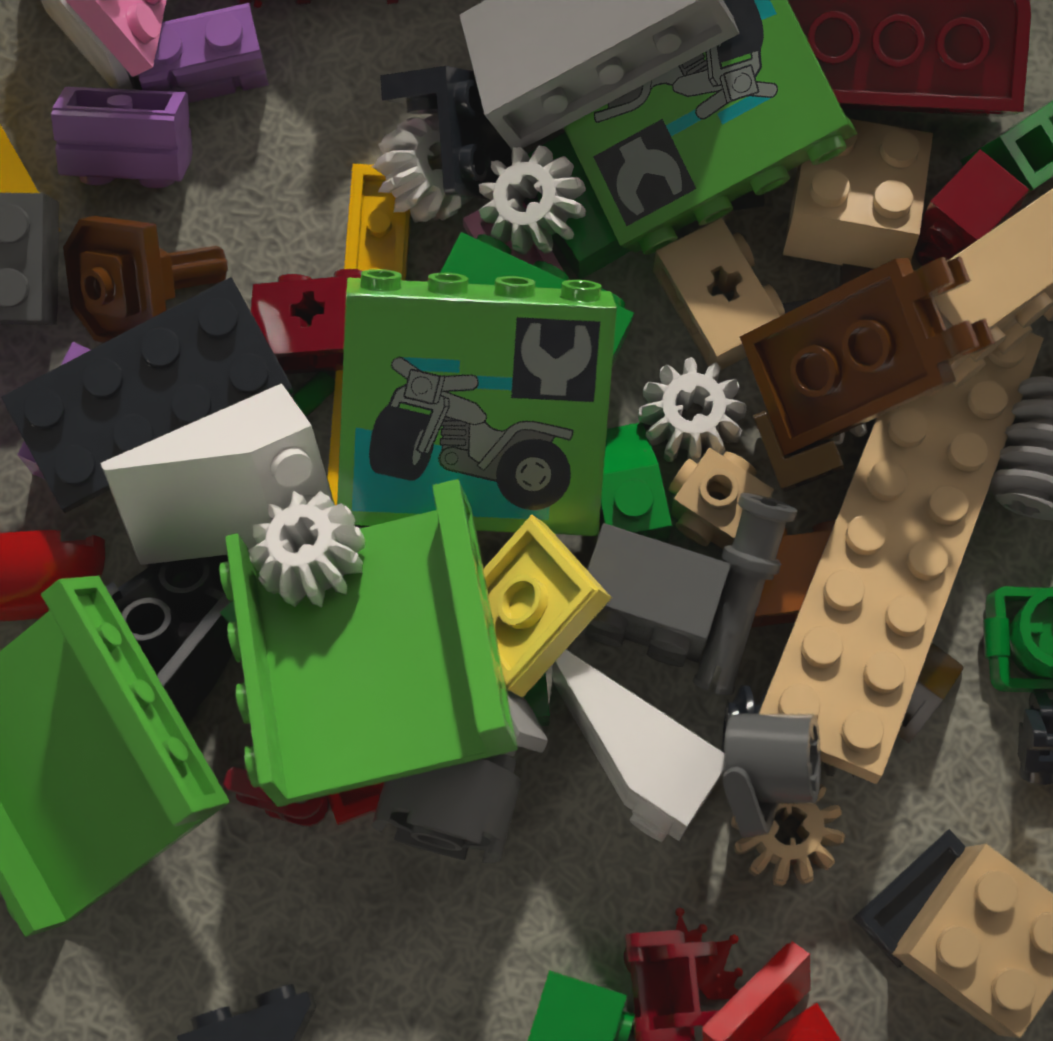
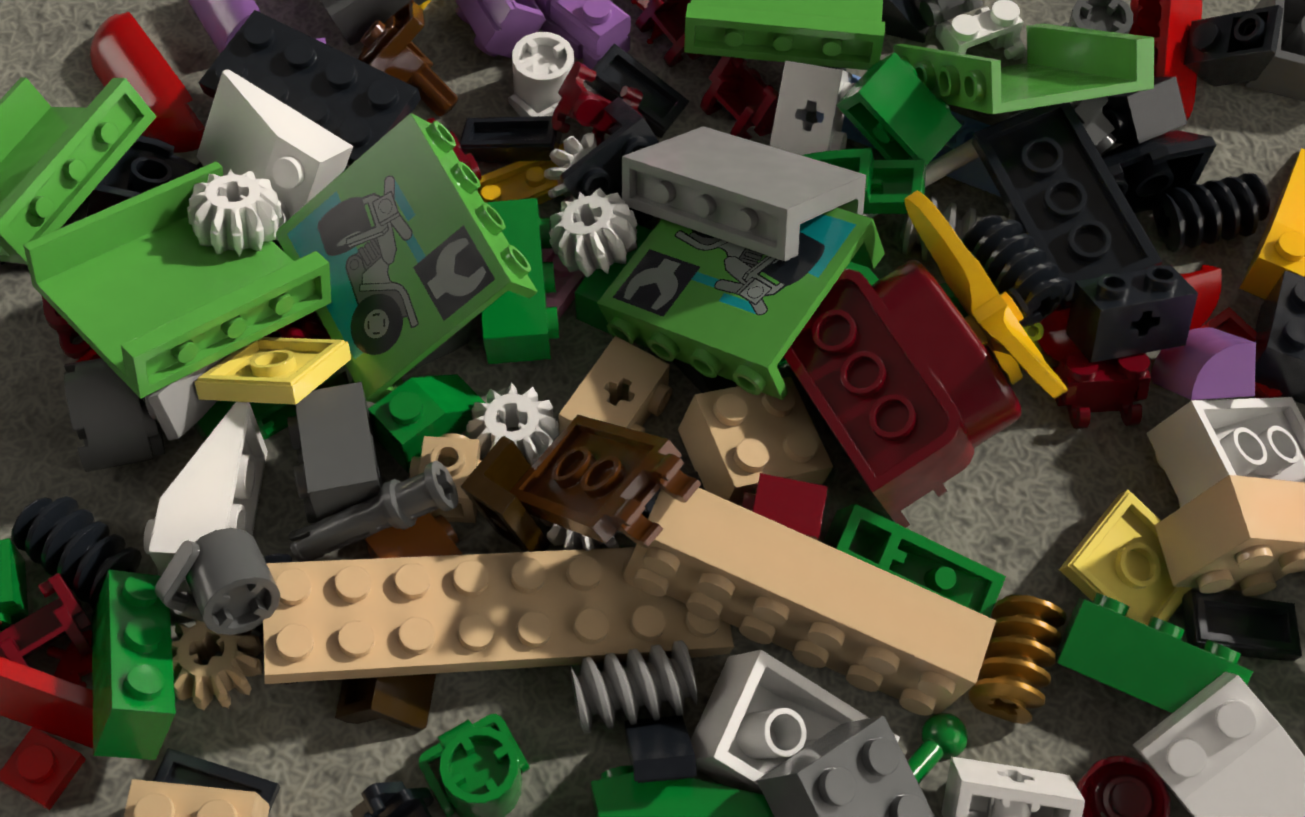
camera: 55 degrees right, 15 degrees down
none -> black piece [11,496,142,610]
none -> green brick [92,570,176,760]
none -> black tile [459,116,562,162]
none -> white piece [508,32,596,120]
none -> dark red piece [552,61,645,146]
none -> black tile [584,43,689,138]

